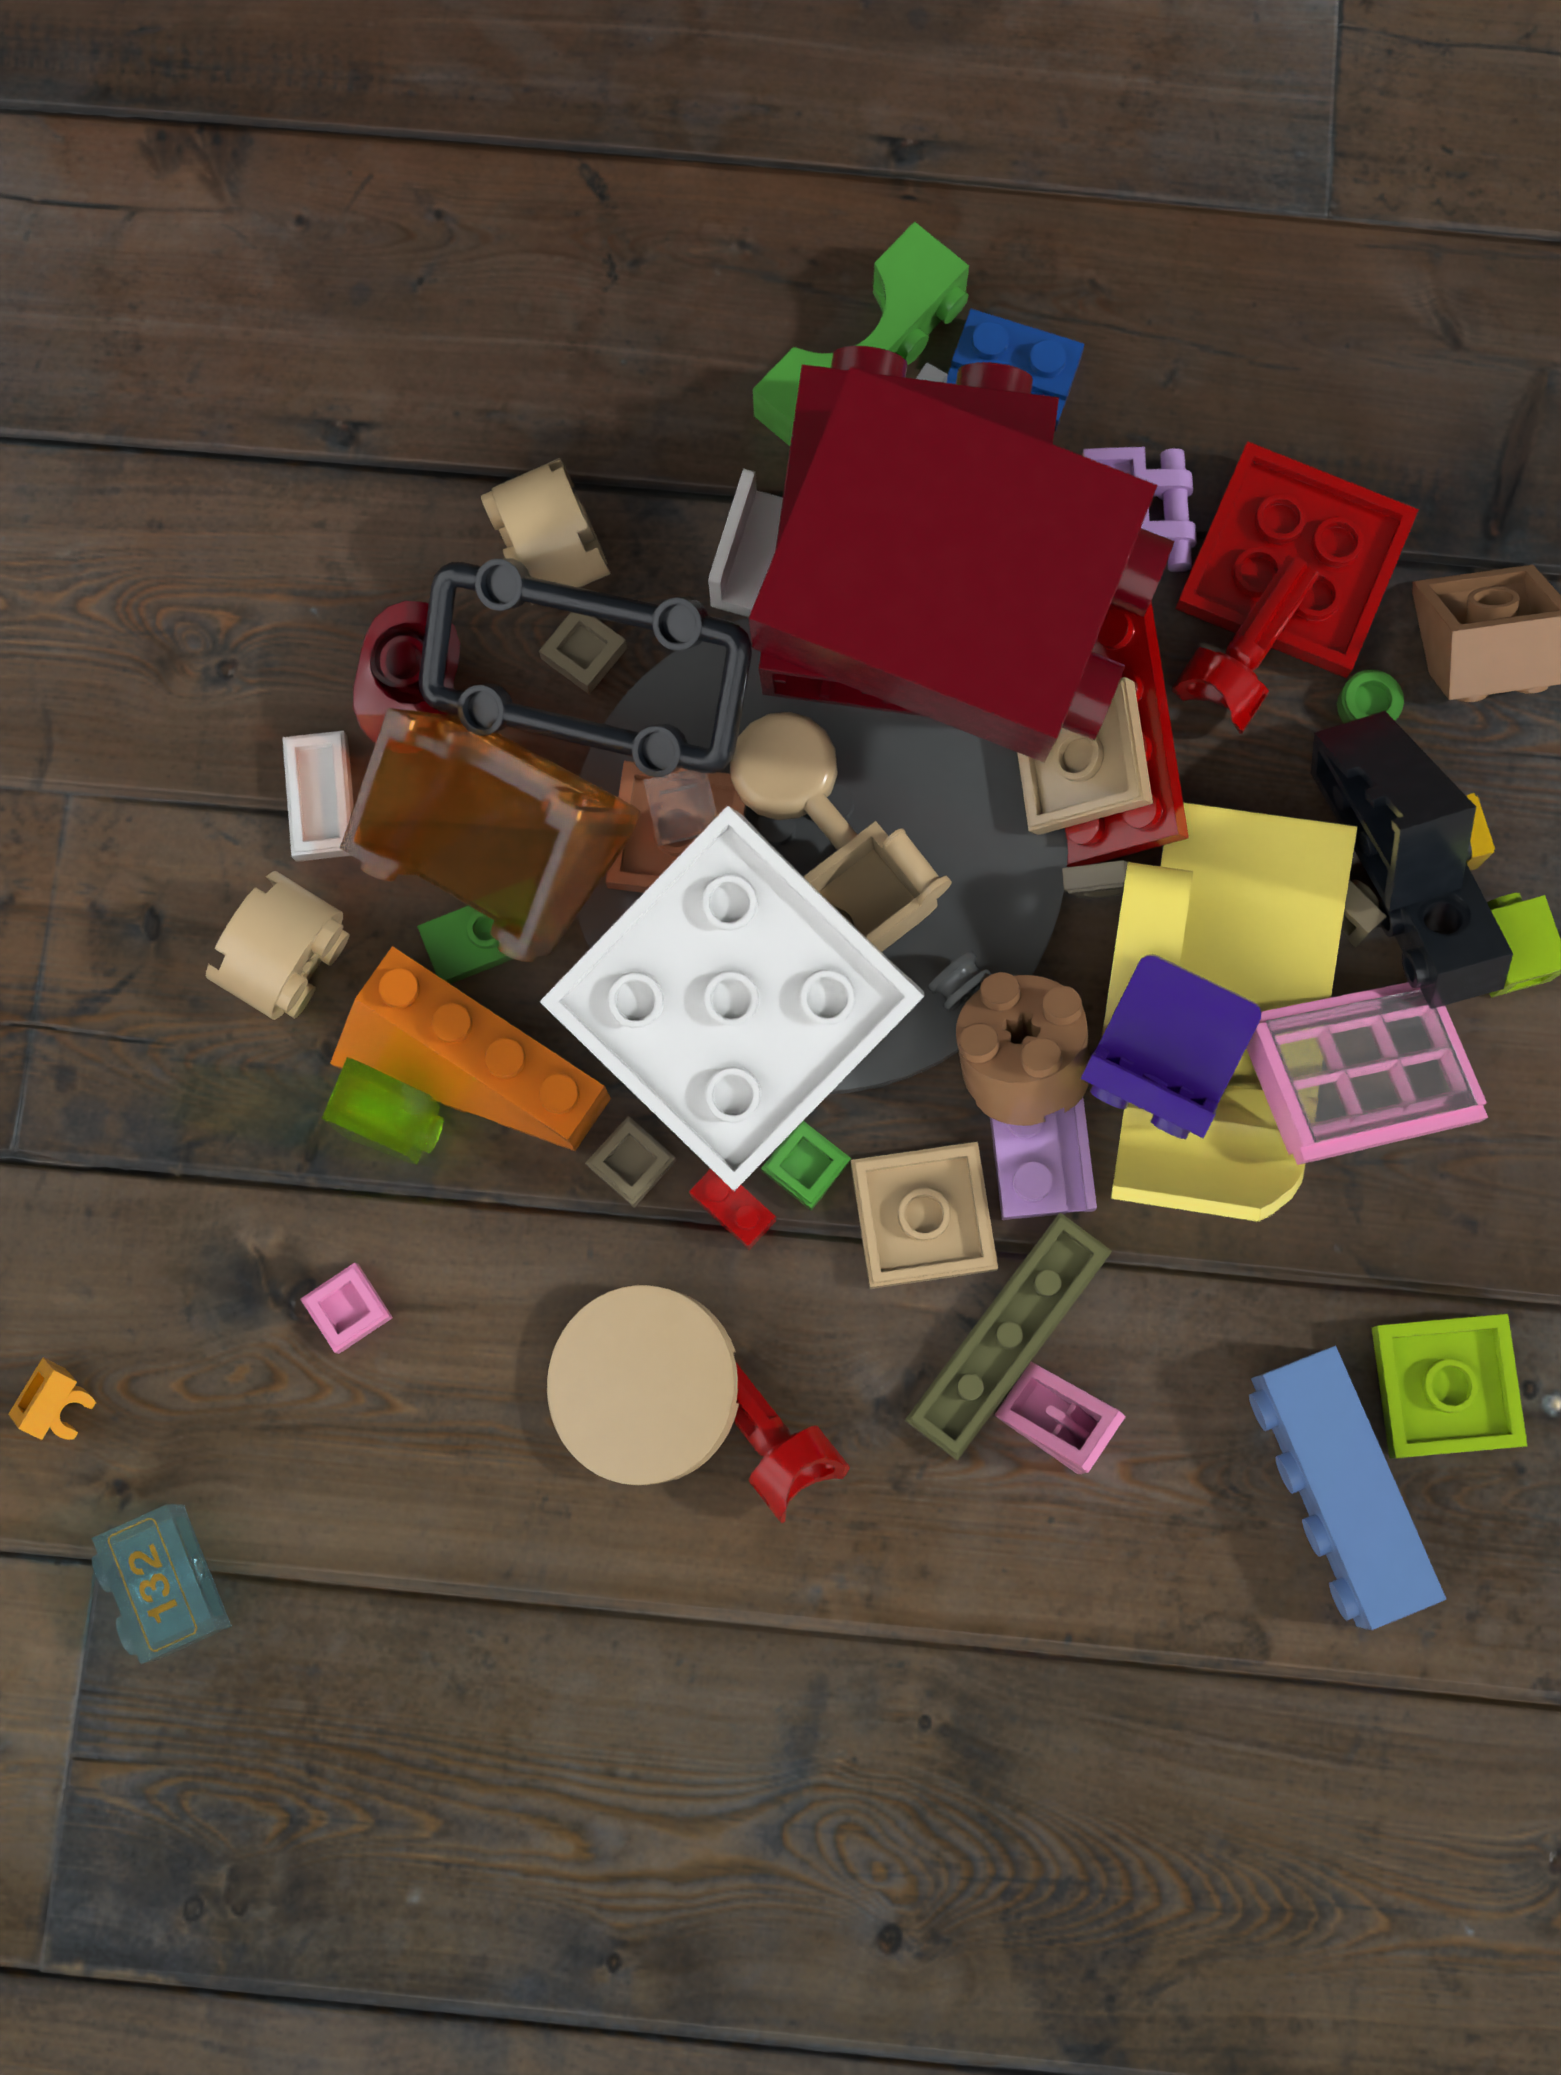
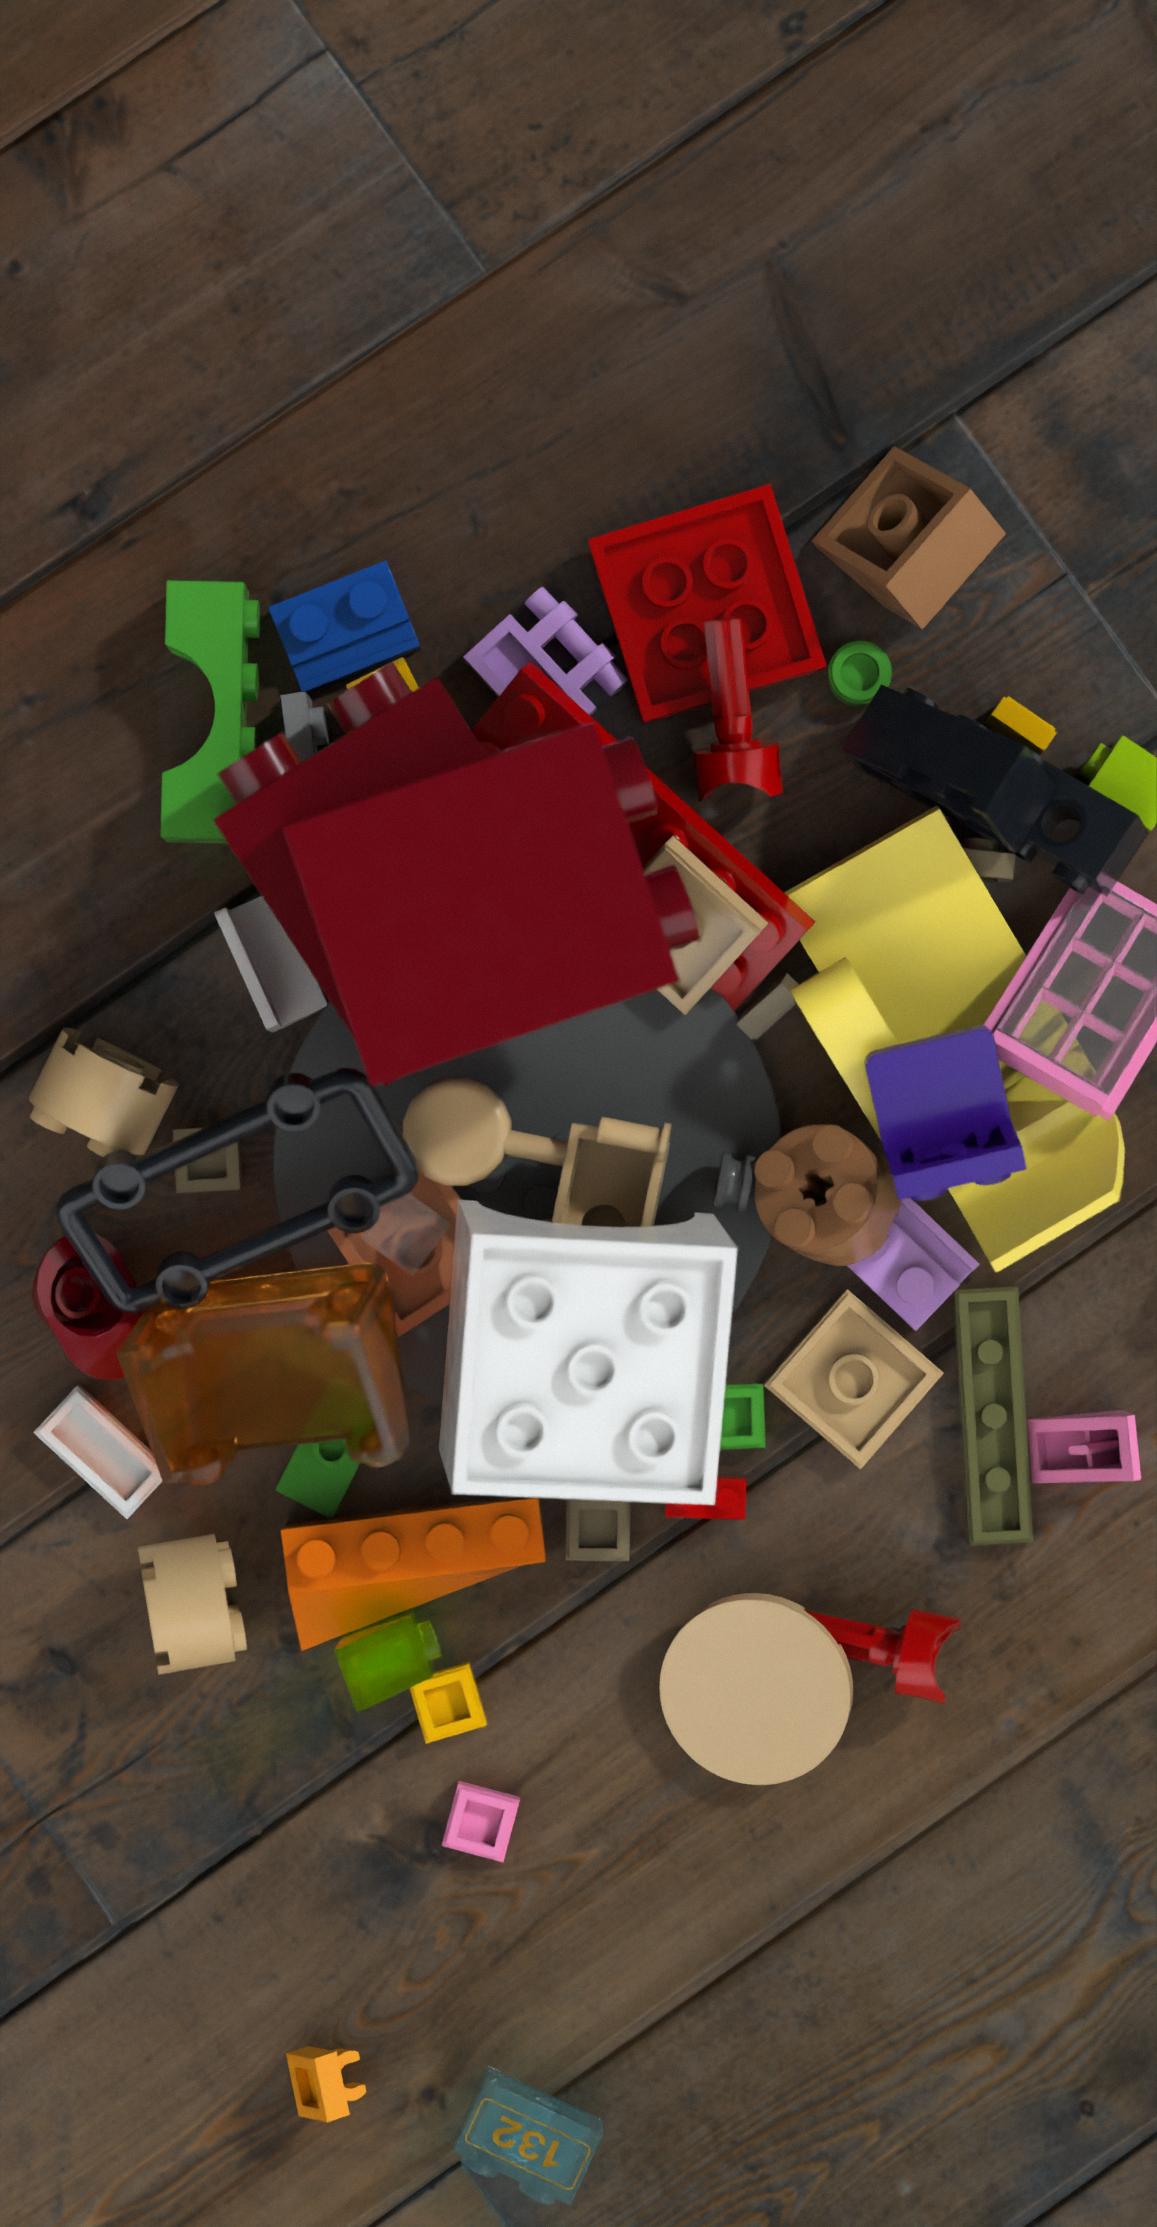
camera: 40 degrees left, 10 degrees up
none -> yellow tile [408,1662,488,1744]

